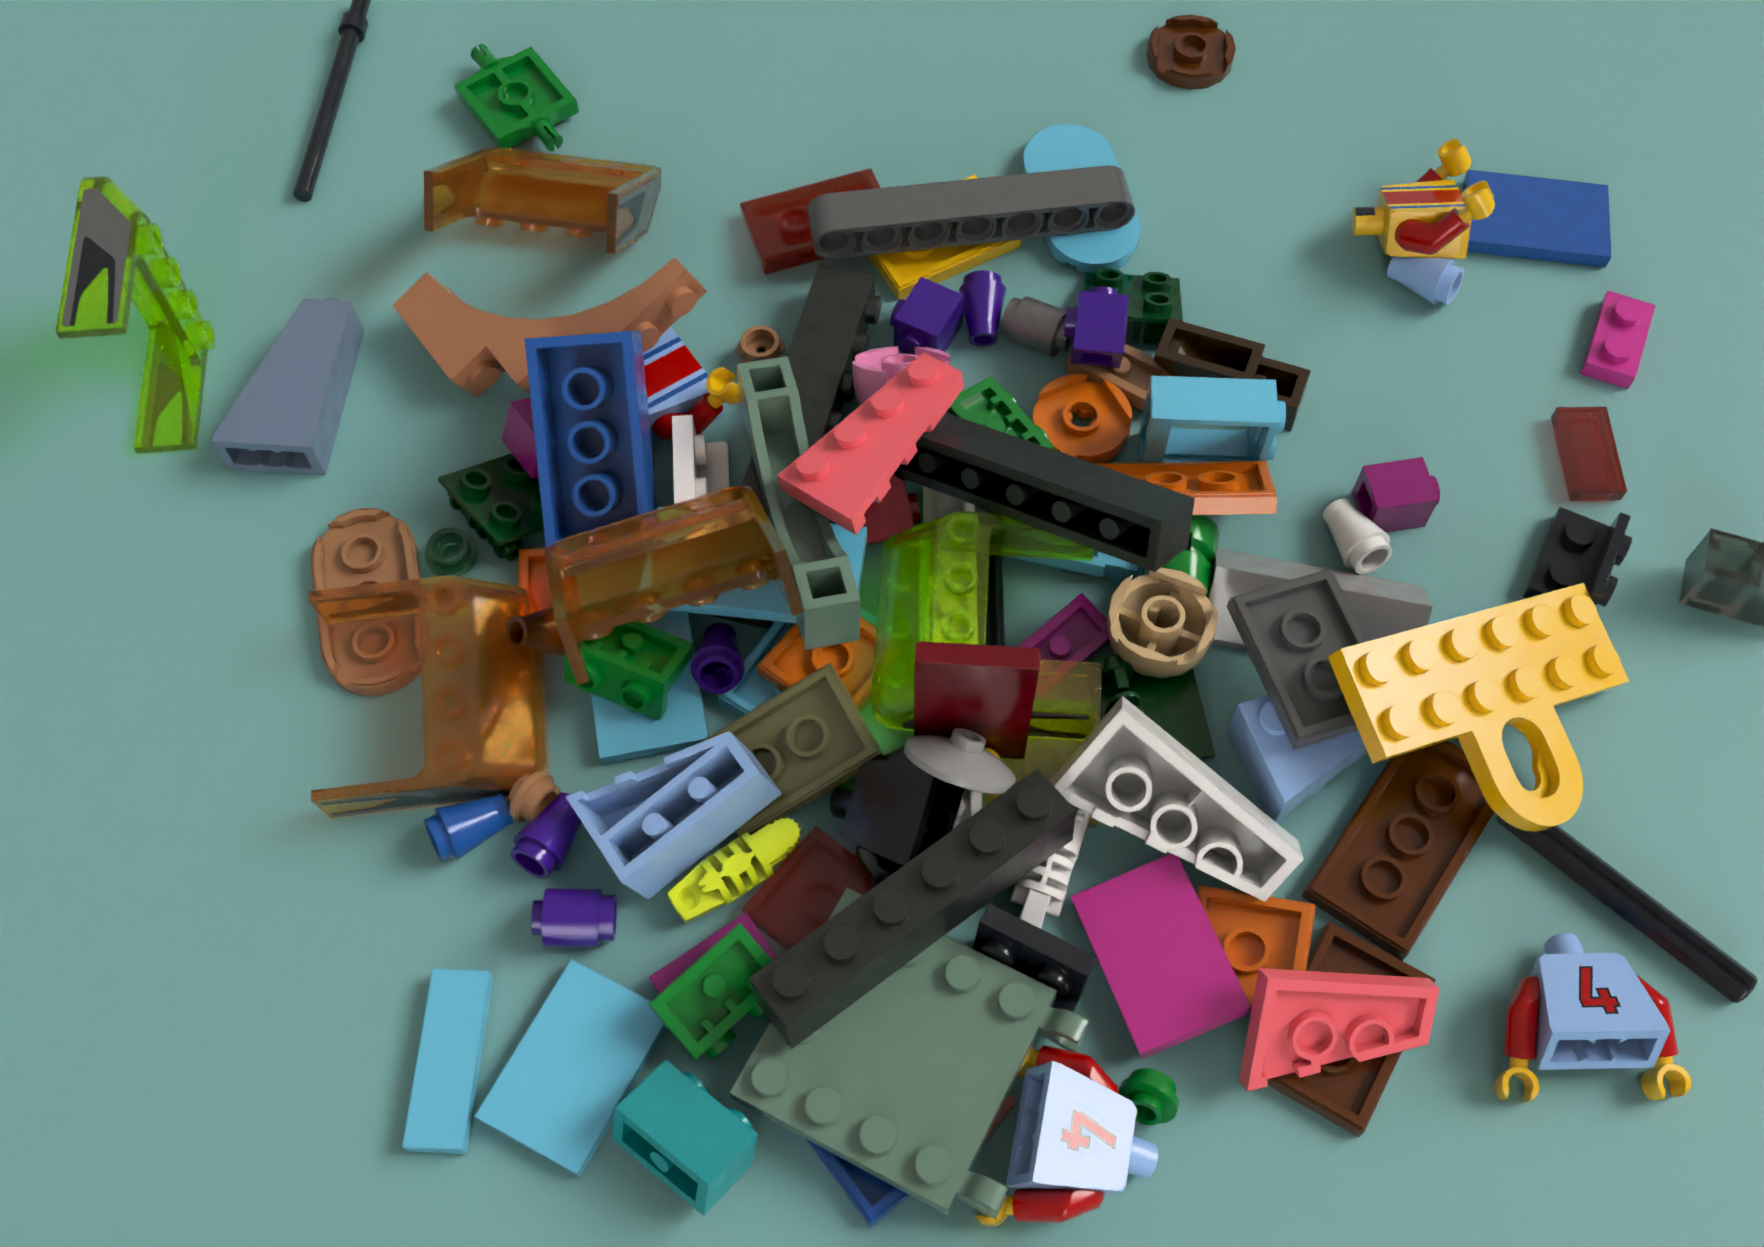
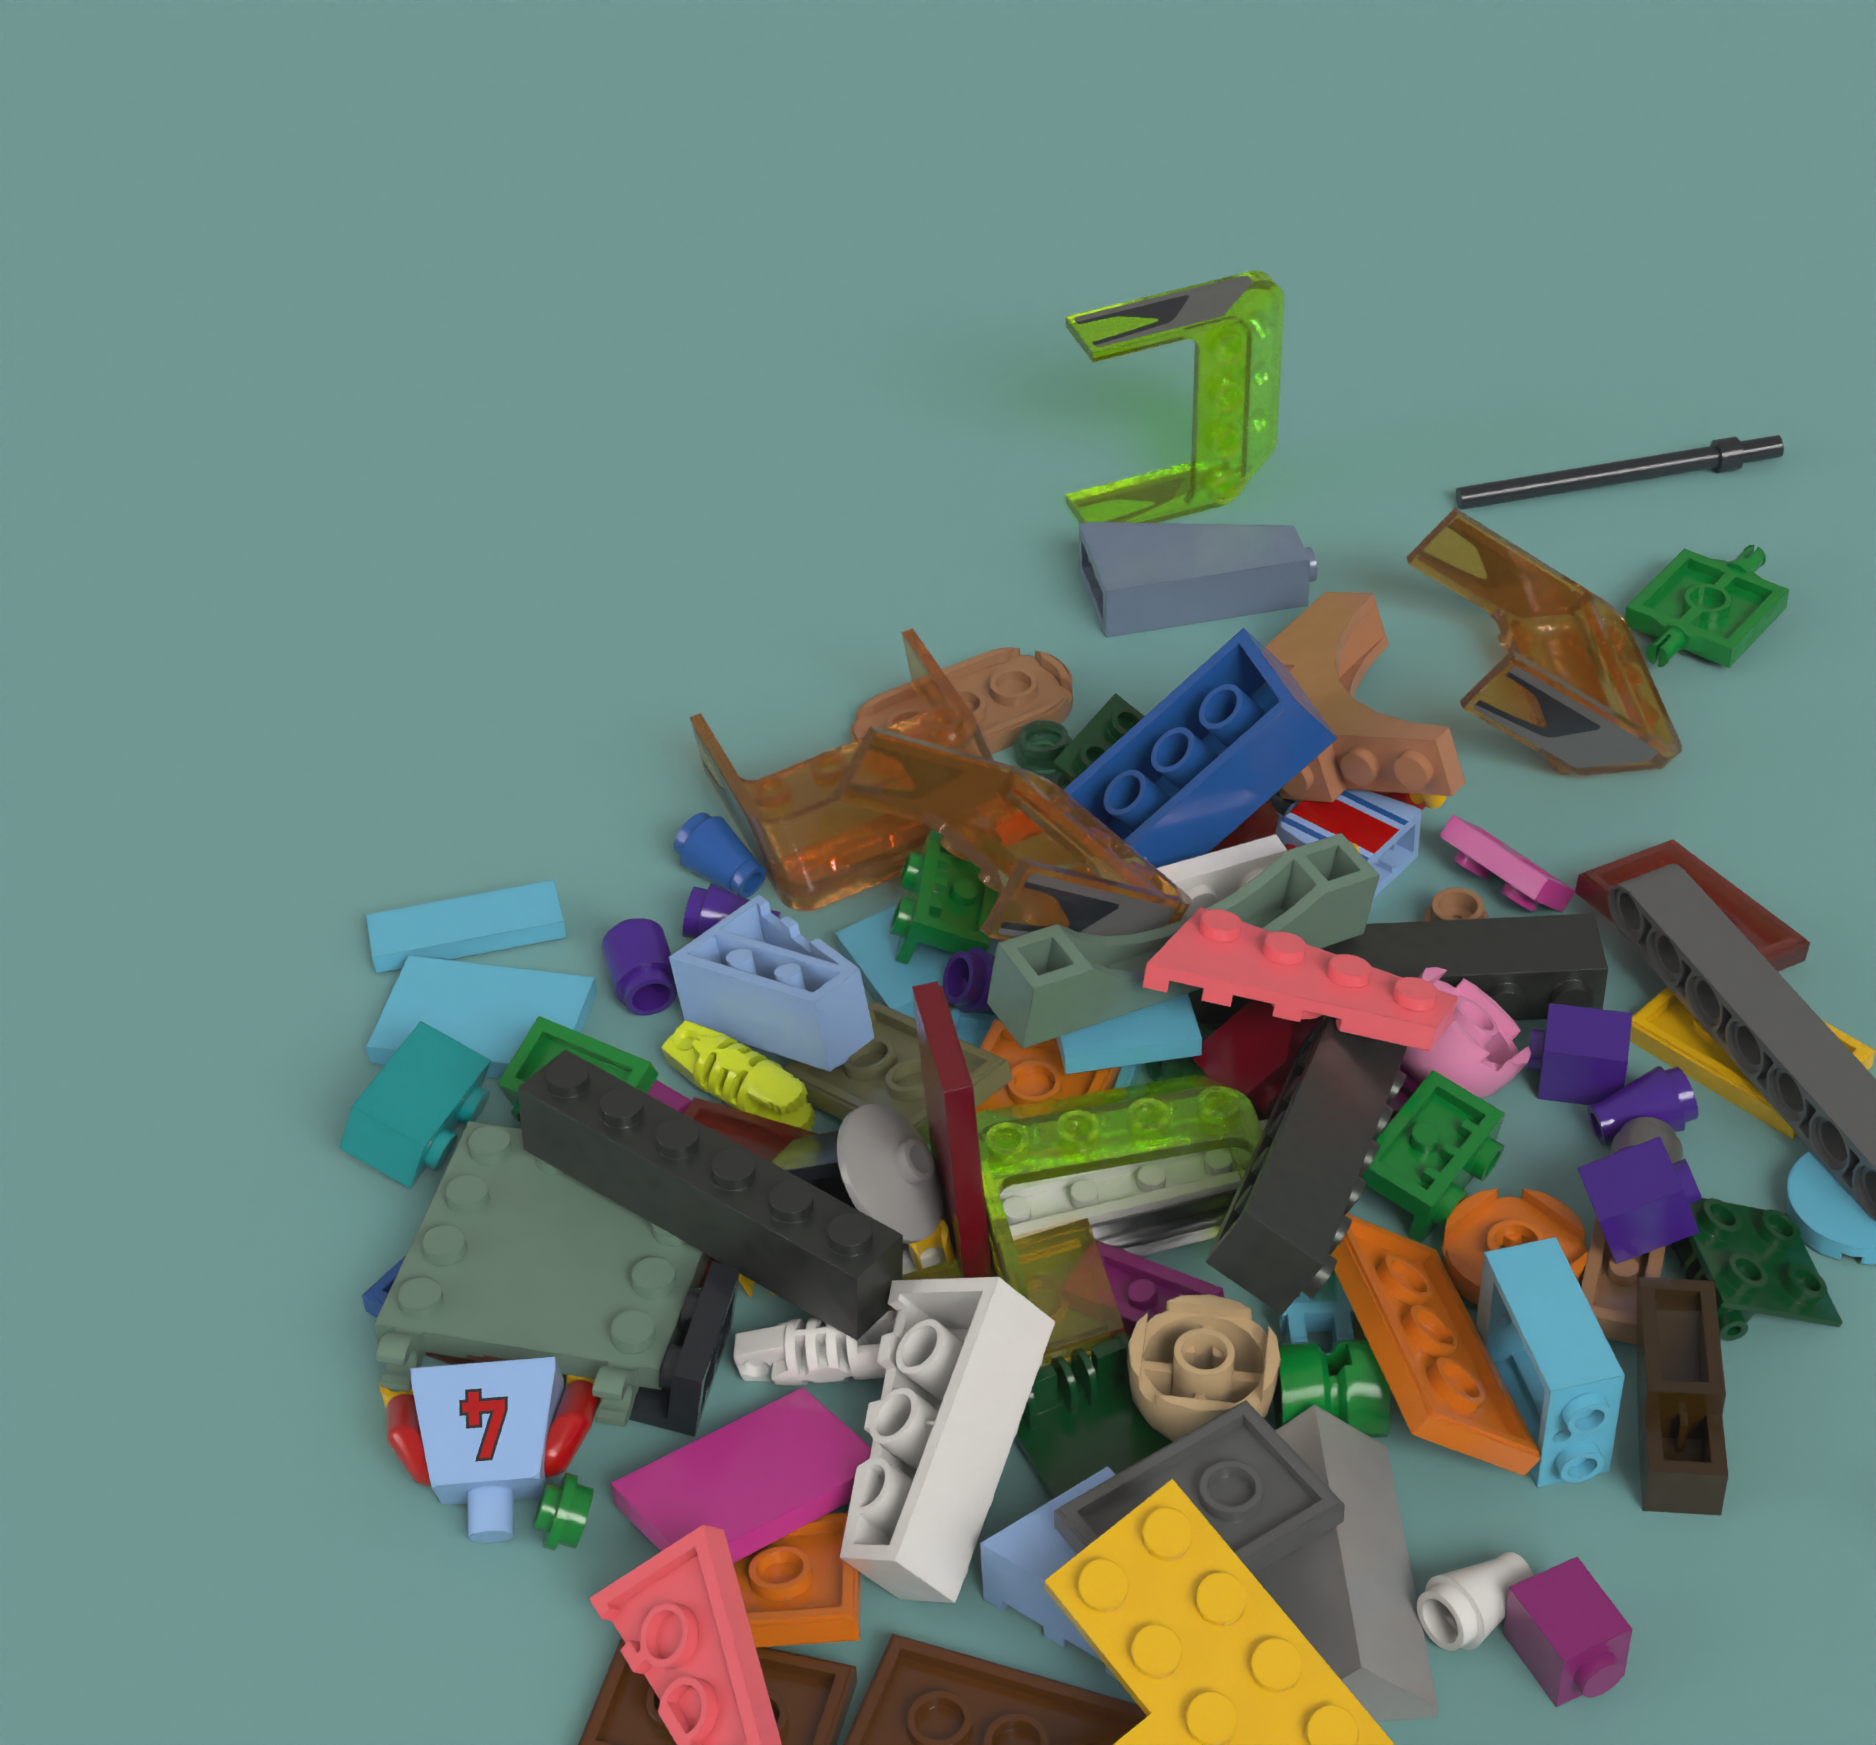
camera: 75 degrees right, 20 degrees down
medium nougat plate [509,770,561,823] -> none
none -> dark pink plate [1439,815,1576,912]

